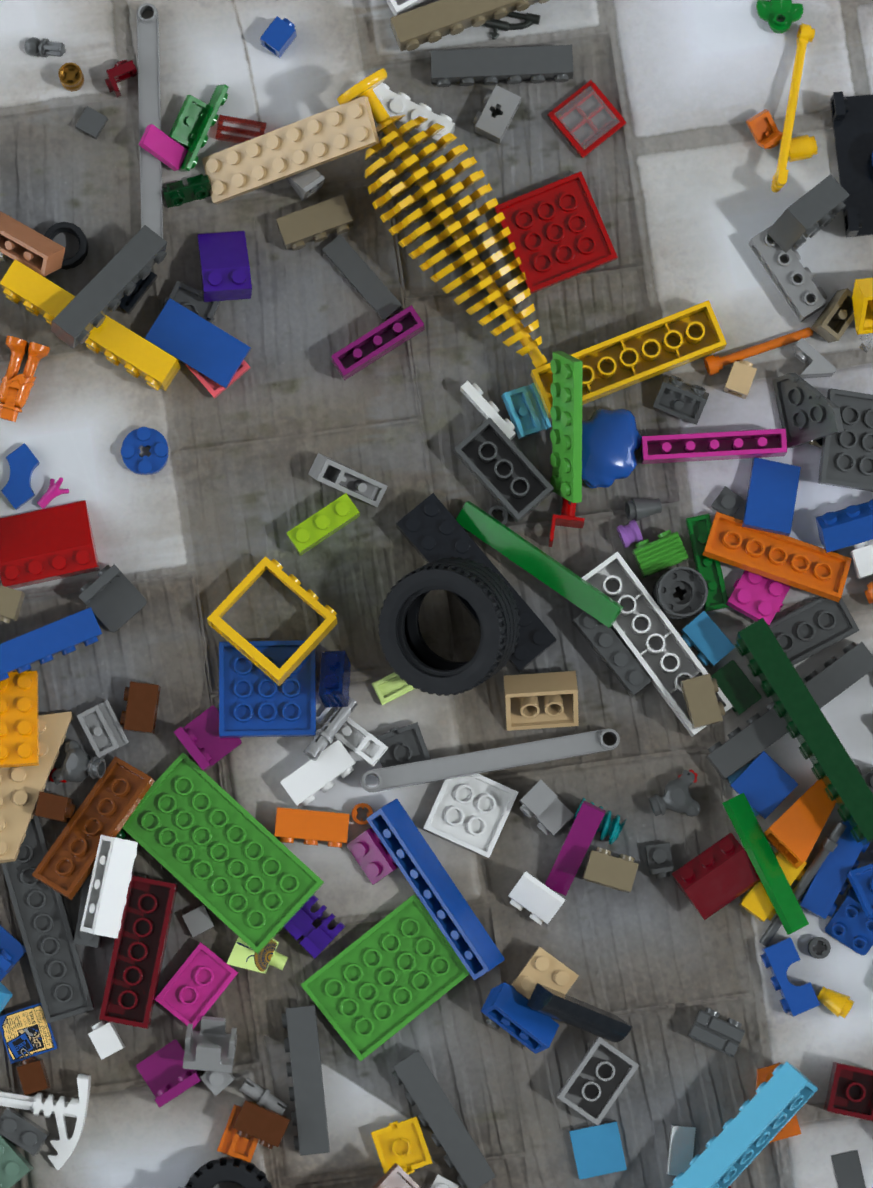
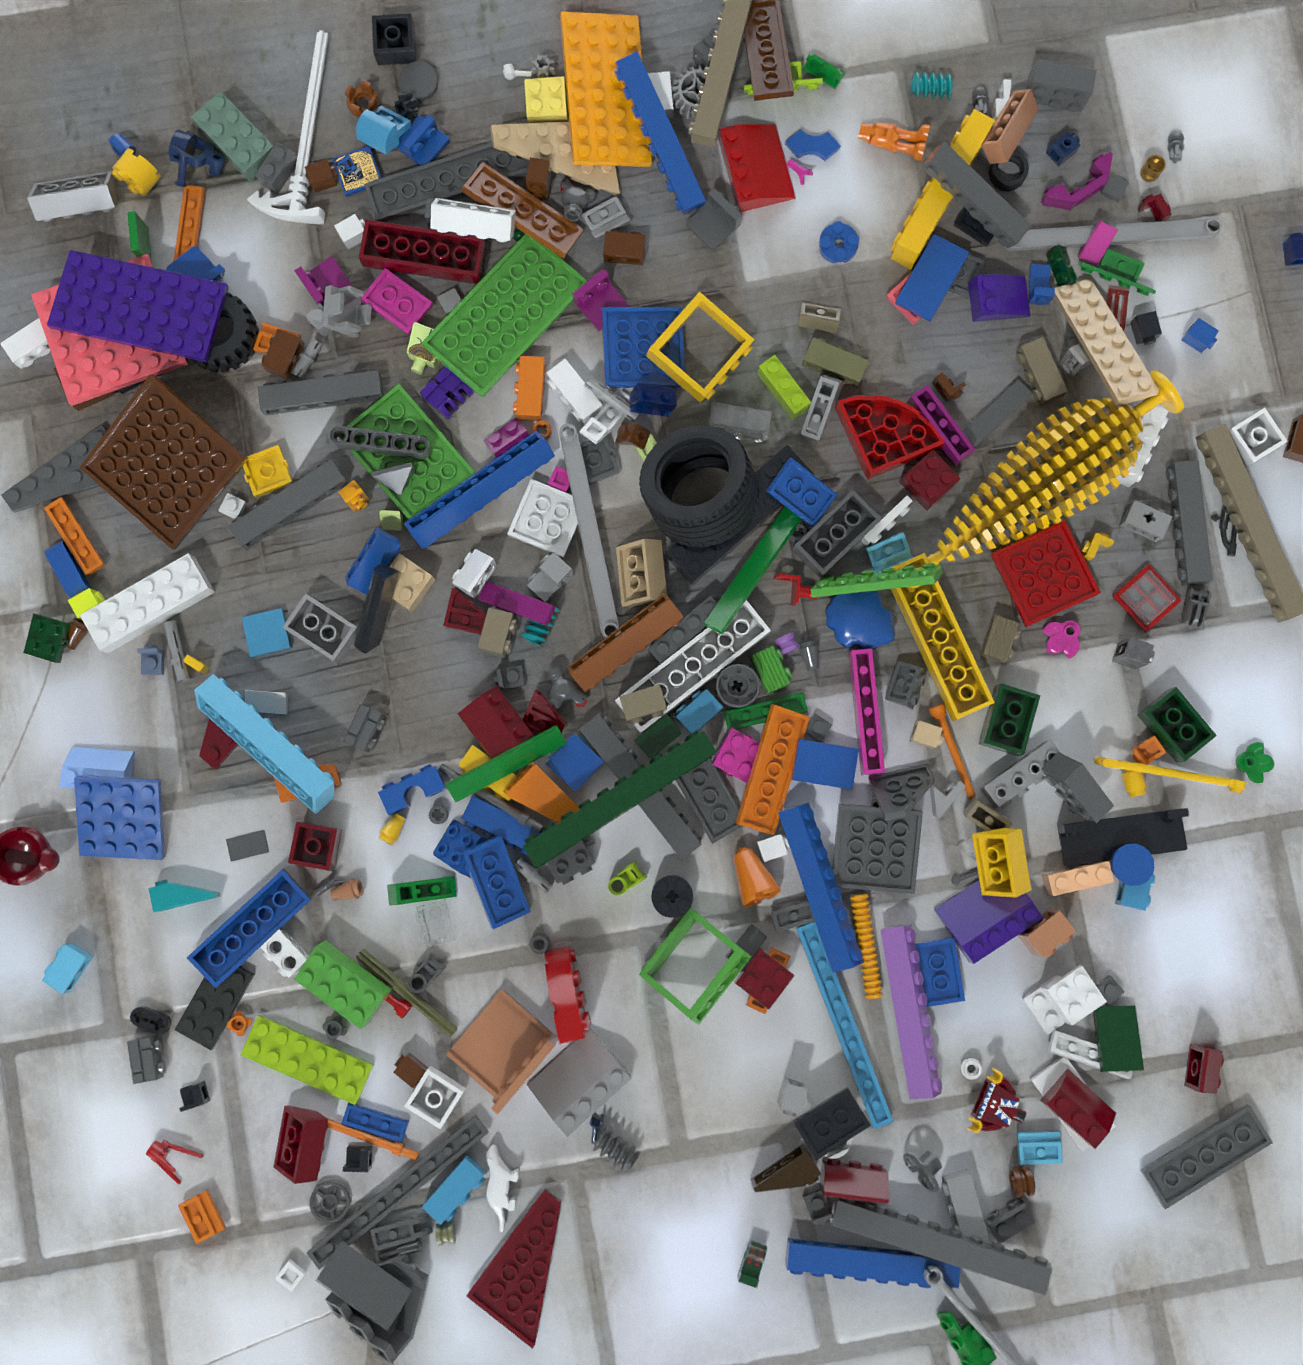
camera: 90 degrees right, 0 degrees up
none -> dark grey beam [330,426,432,459]
none -> light orange bracket [338,480,370,512]
none -> slope [371,462,415,495]
none -> yellowish green slope [379,510,403,531]
none -> dark red wing [443,588,487,635]
none -> dark red wing [523,689,567,734]
none -> dark pink plate [548,466,570,493]
none -> dark orange brick [567,593,684,692]
none -> reddish brown bracket [615,423,650,449]
none -> clear brick [708,402,772,442]
none -> blue tile [766,458,838,527]
none -> dark tan slope [798,302,841,333]
none -> olive brick [802,338,869,388]
none -> red brick [835,395,945,480]
none -> dark red brick [900,450,961,511]
none -> reddish brown bracket [932,372,966,402]
none -> dark green brick [978,683,1041,756]
none -> dark tan brick [980,615,1021,664]
none -> blue bracket [1028,264,1055,305]
none -> magenta slope [1041,151,1113,210]
none -> dark pink plate [1043,620,1080,659]
none -> dark blue brick [1046,131,1080,167]
none -> yellow bracket [1081,532,1114,562]
none -> flat silver brick [1112,637,1155,669]
none -> black brick [1130,311,1162,345]
none -> dark green brick [1137,687,1217,763]
none -> dark grey arm [1182,587,1211,628]

